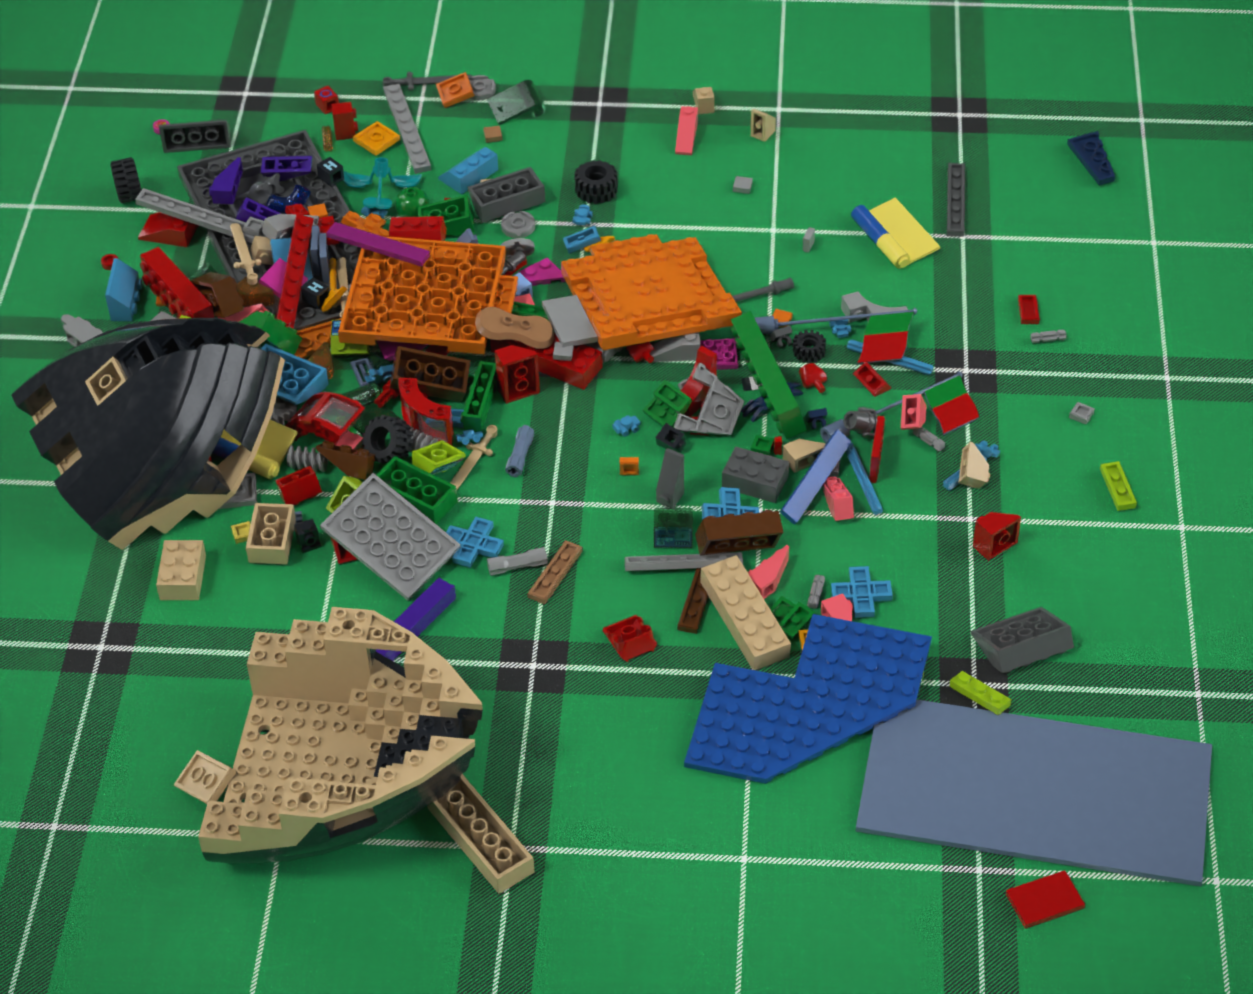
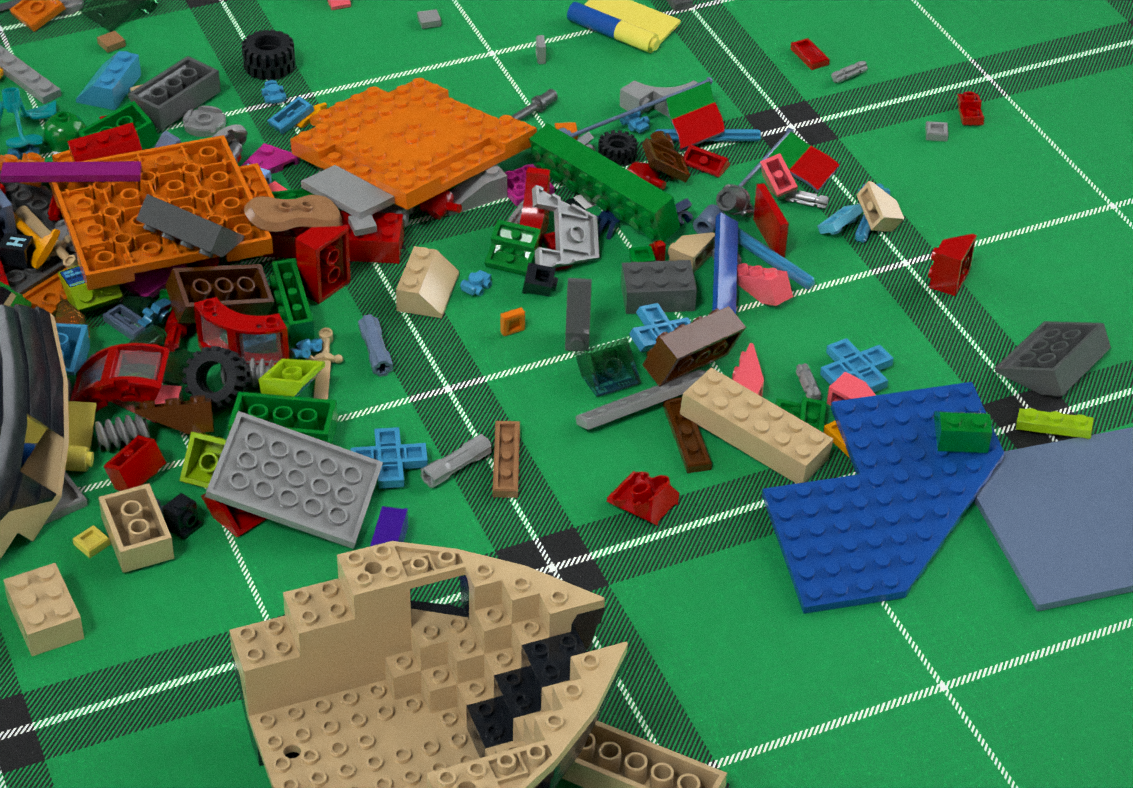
camera: 30 degrees left, 5 degrees down
lime plate [1100,461,1137,511] -> none
none -> dark grey slope [136,194,245,258]
none -> tan slope [396,246,459,318]
none -> reddish brown plate [642,131,690,183]
none -> medium azure plate [817,204,863,235]
none -> green slope [934,411,992,453]
none -> red slope [957,91,984,125]

